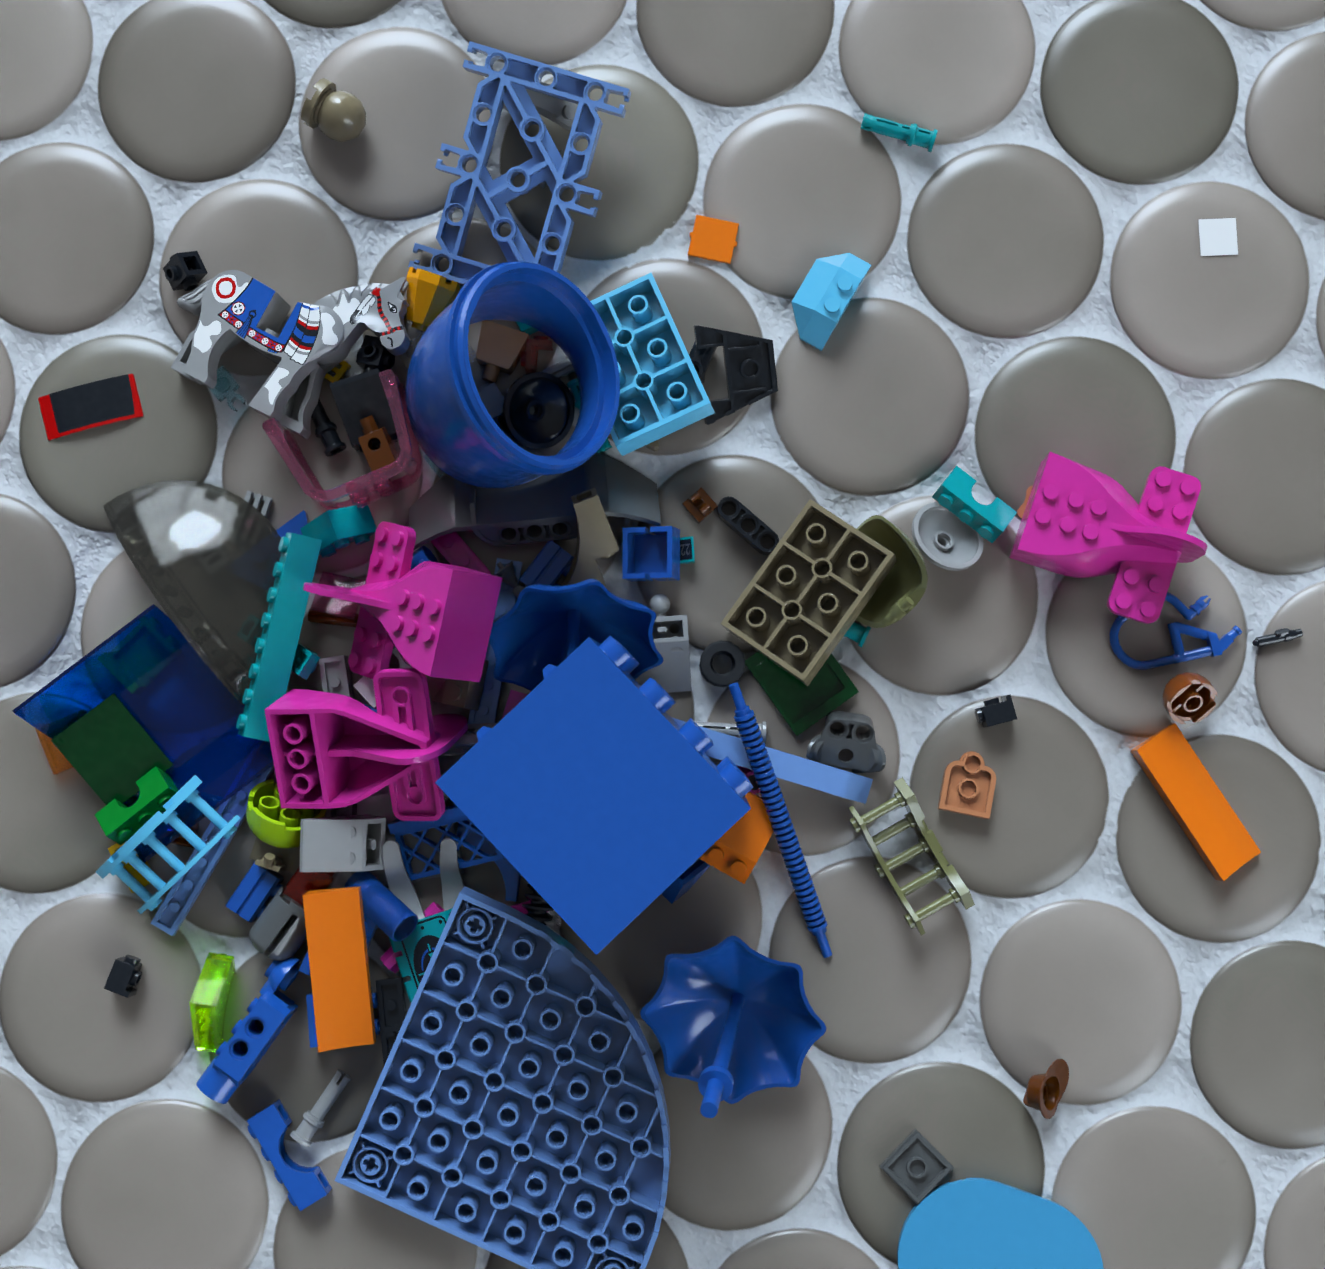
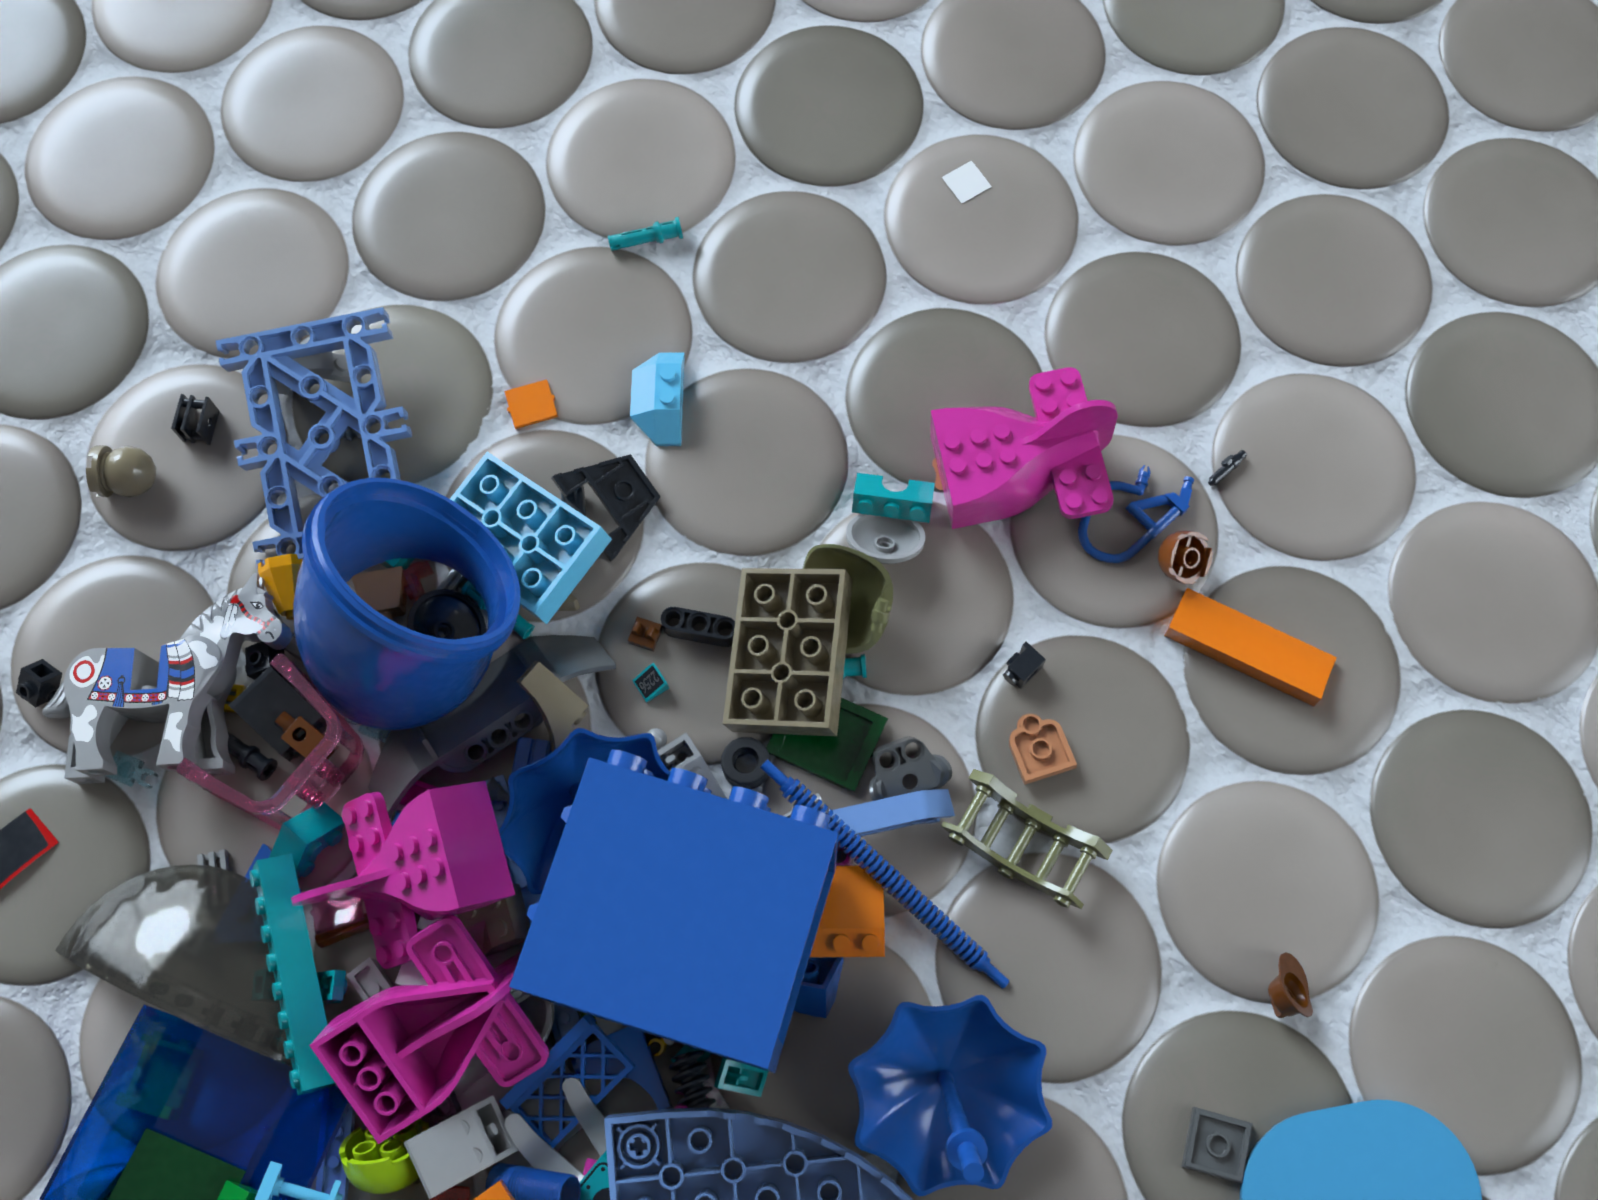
camera: 30 degrees left, 15 degrees down
blue piece [622,526,680,582] -> none
none -> black piece [171,394,220,445]

